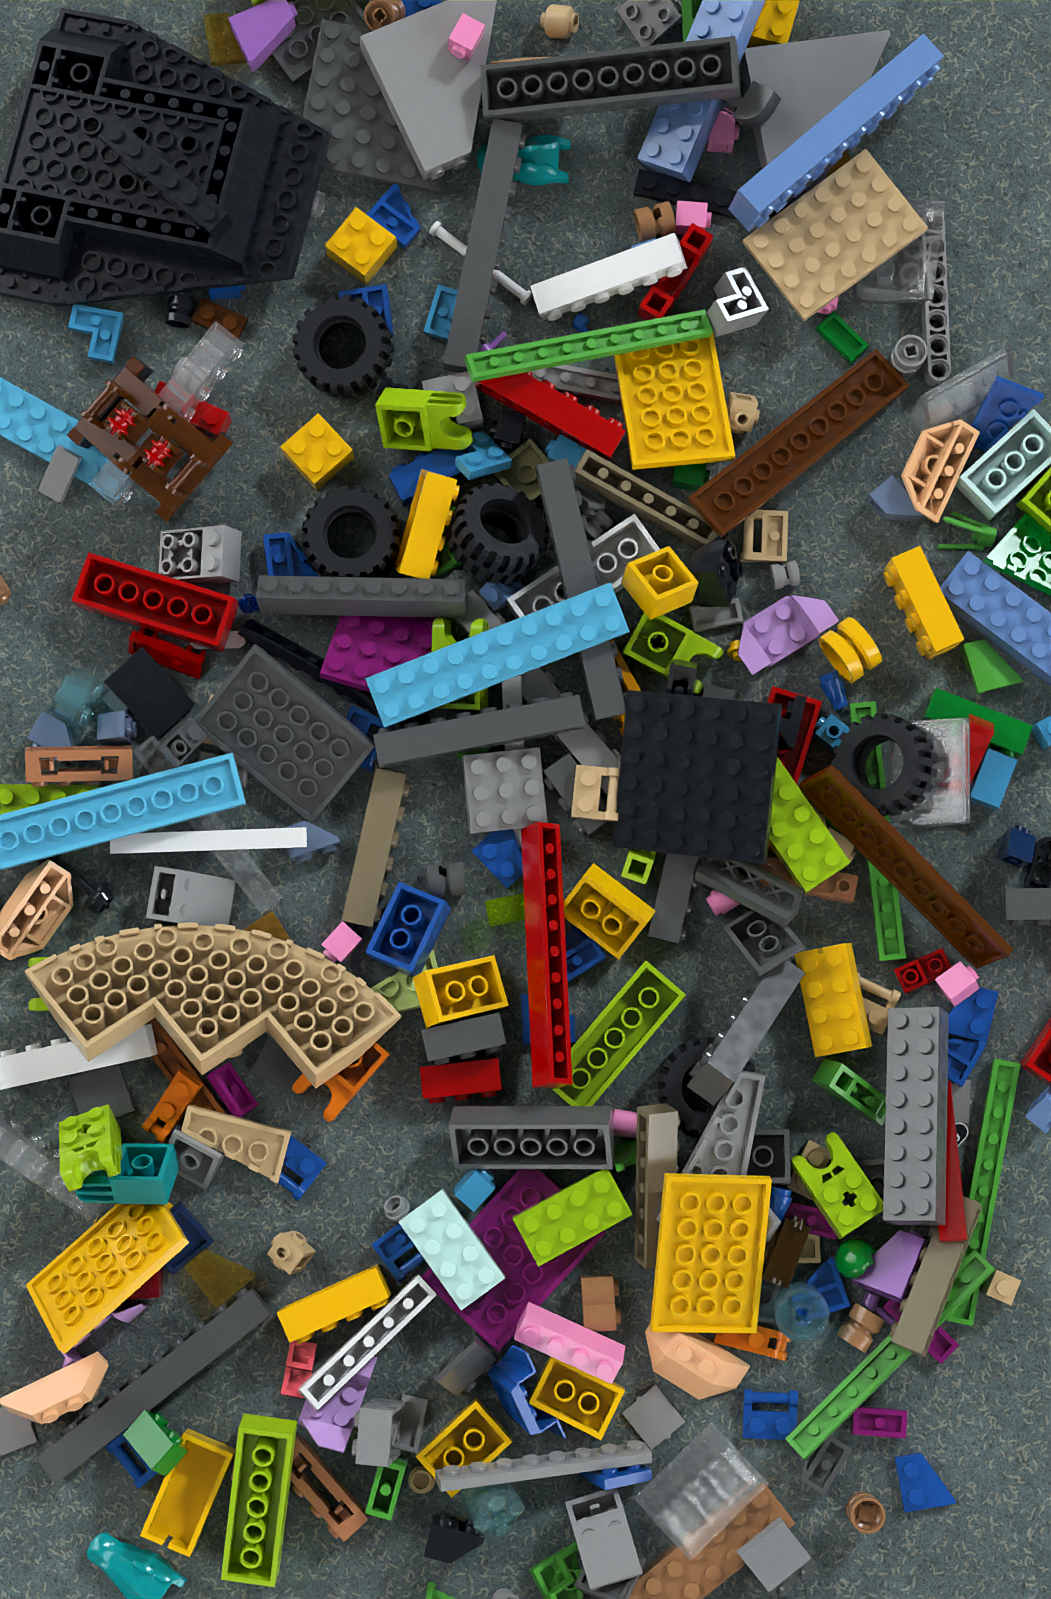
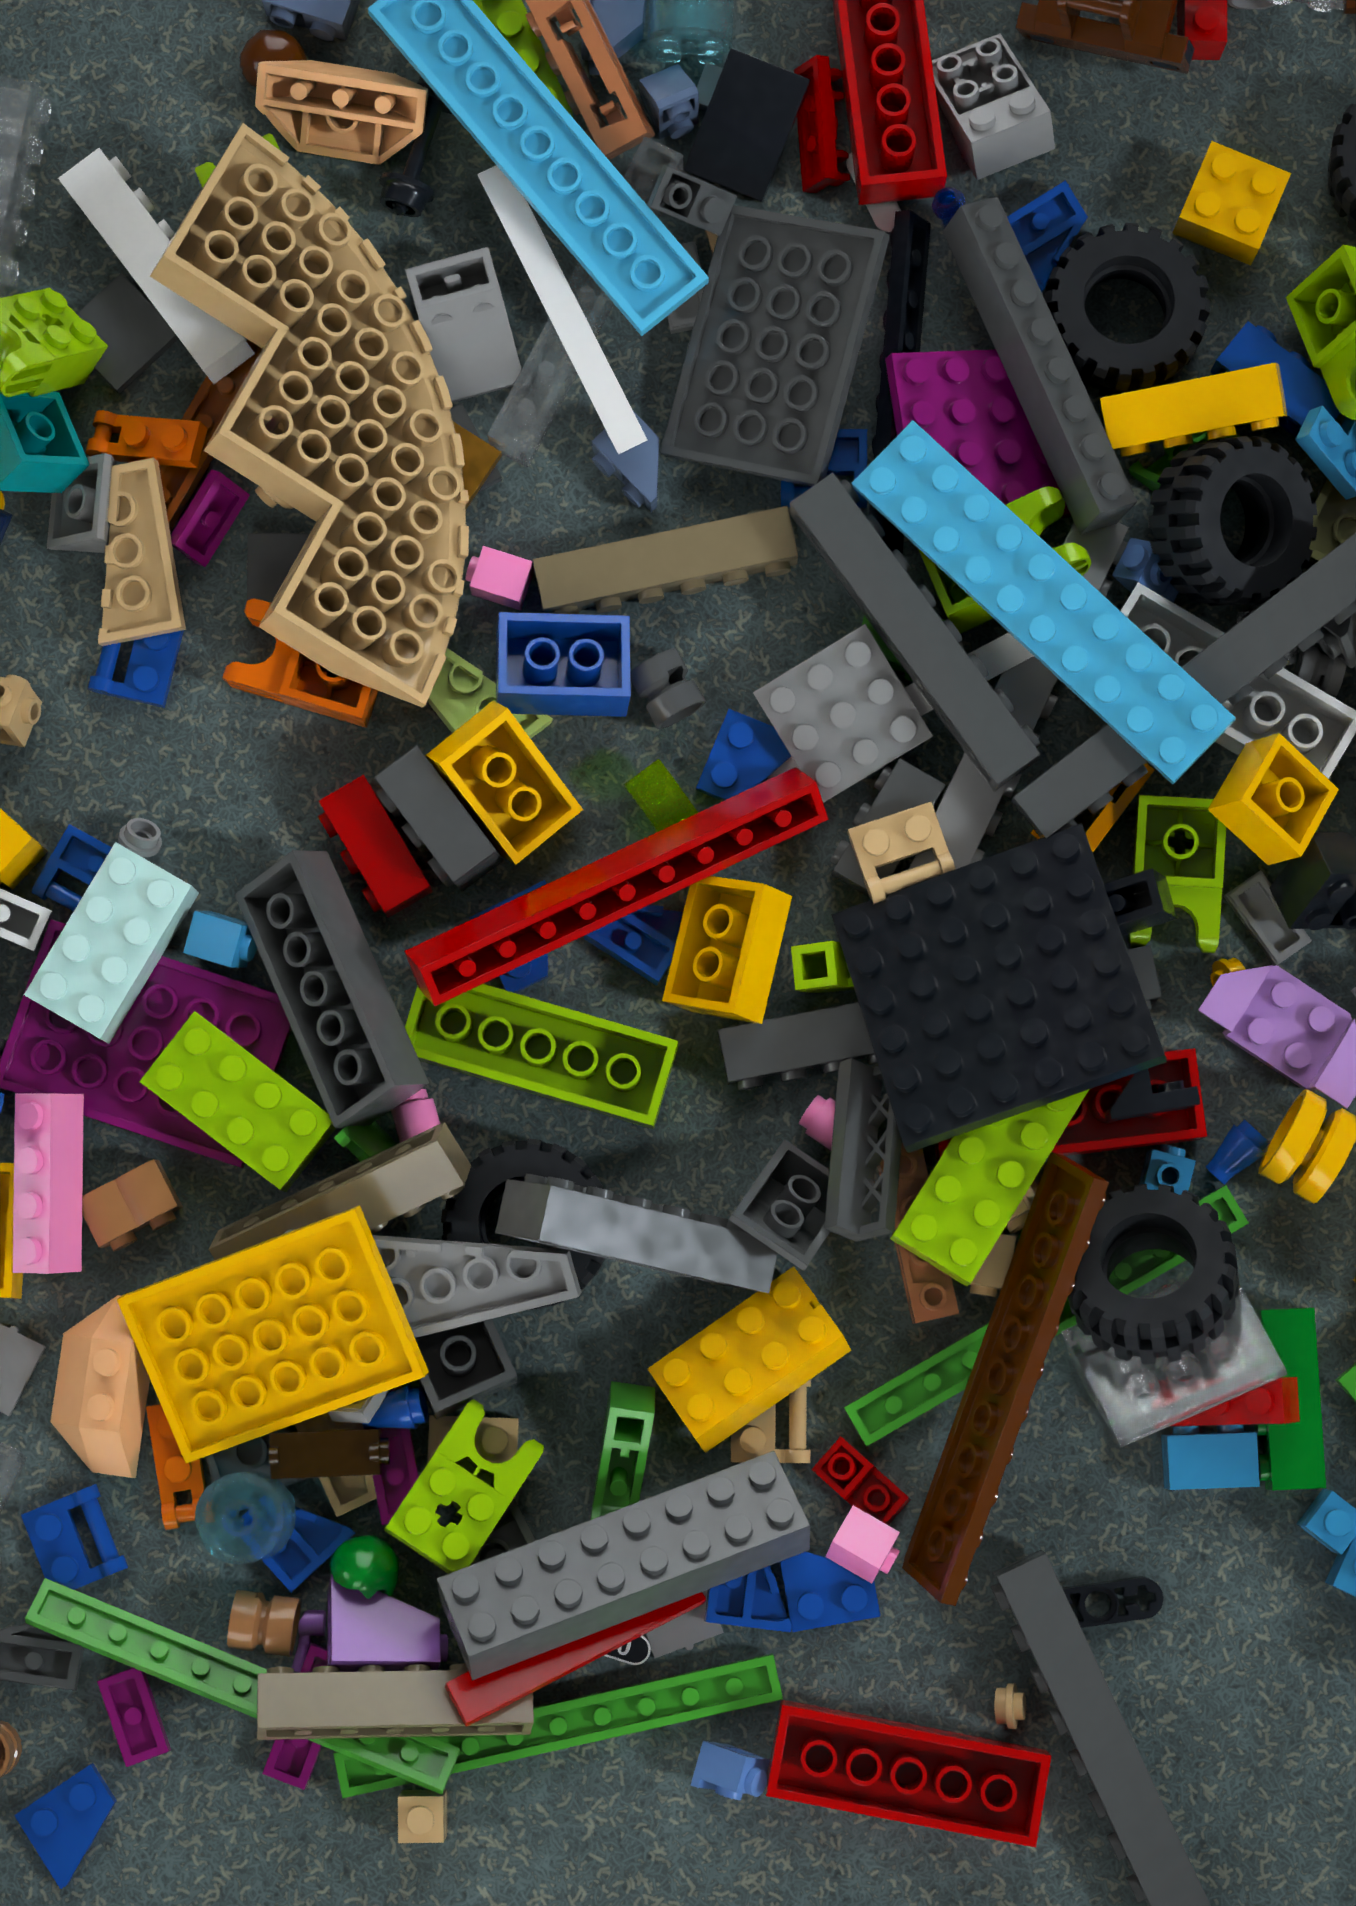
camera: 70 degrees right, 0 degrees up
dark blue slope [996,825,1036,868] -> none

